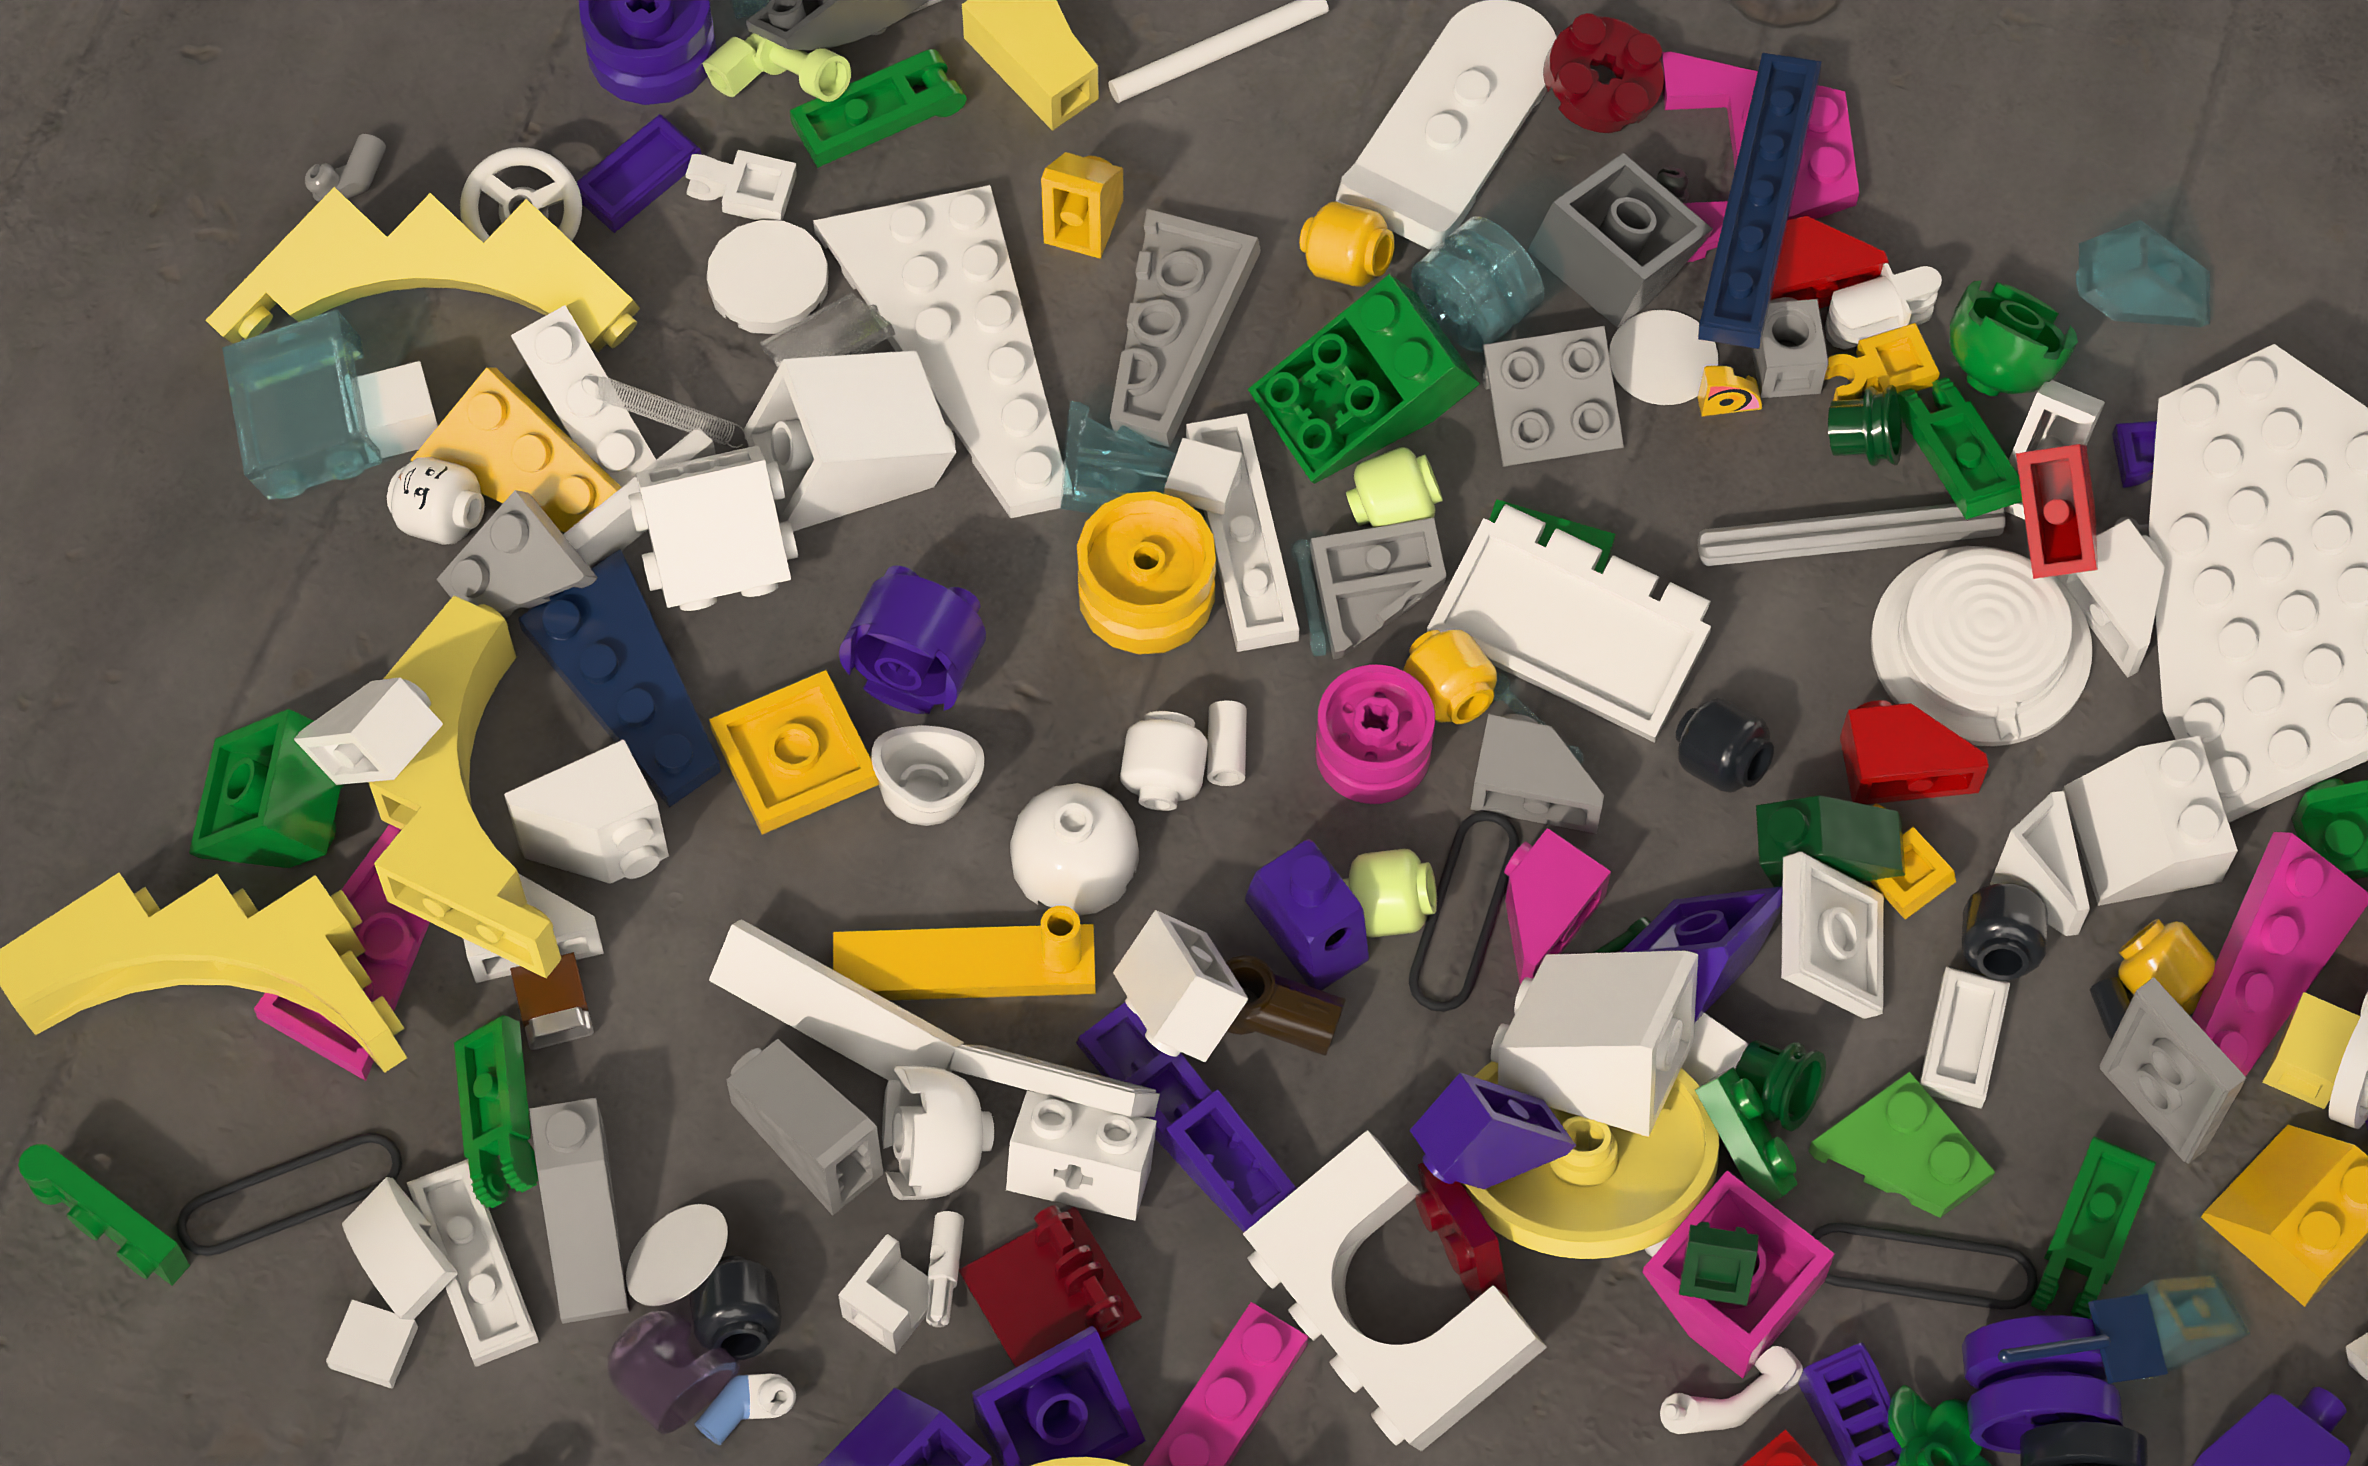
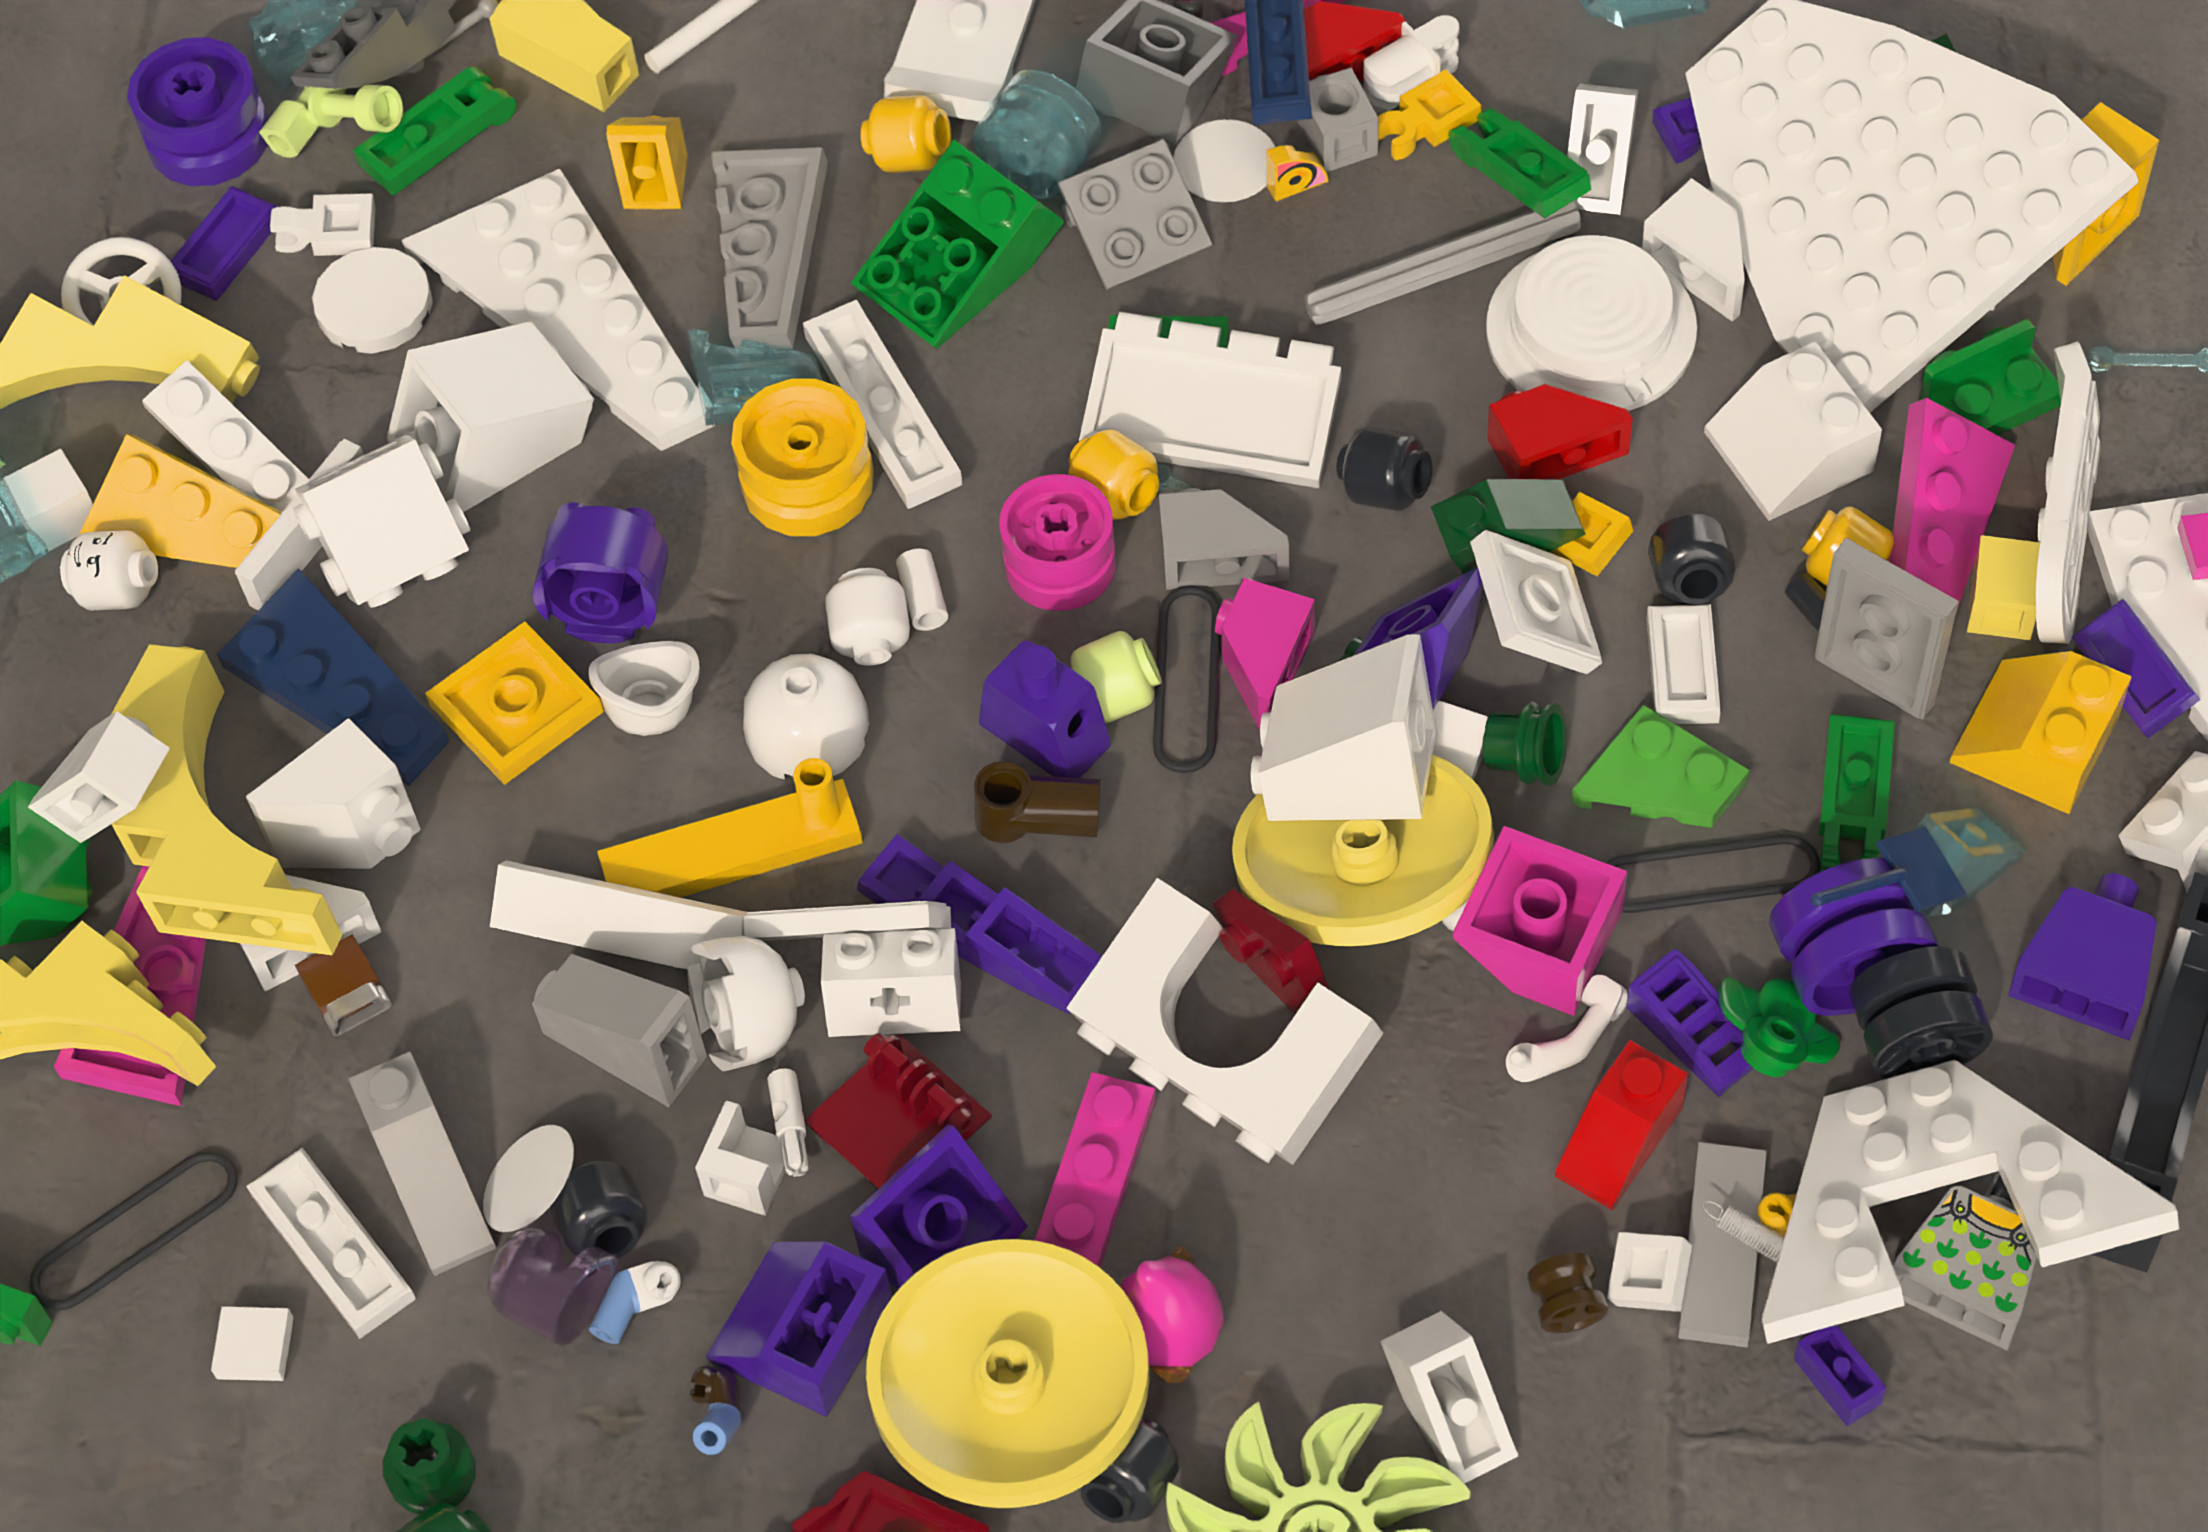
camera: 10 degrees left, 5 degrees down
white slope [342,1177,458,1320] -> none
light grey wing [436,490,598,618] -> none
green hinge [454,1015,539,1209] -> none
white piece [581,373,746,448] -> none
clear piece [760,293,896,370] -> none
white brick [1113,910,1248,1062] -> none
white tile [1164,438,1242,515] -> none
clear light blue hinge [1290,539,1326,657] -> none
light grey wing [1310,518,1447,659] -> none
yellowish green head [1346,447,1443,528] -> none
dark purple slope [1410,1073,1576,1190] -> none
dark green tile [1679,1221,1759,1306] -> none
green plate [1695,1067,1798,1203] -> none
dark green piece [1828,385,1902,466] -> none
green cylinder [1950,280,2078,396] -> none
white slope [1990,791,2090,936] -> none
slope [2016,444,2098,579] -> none

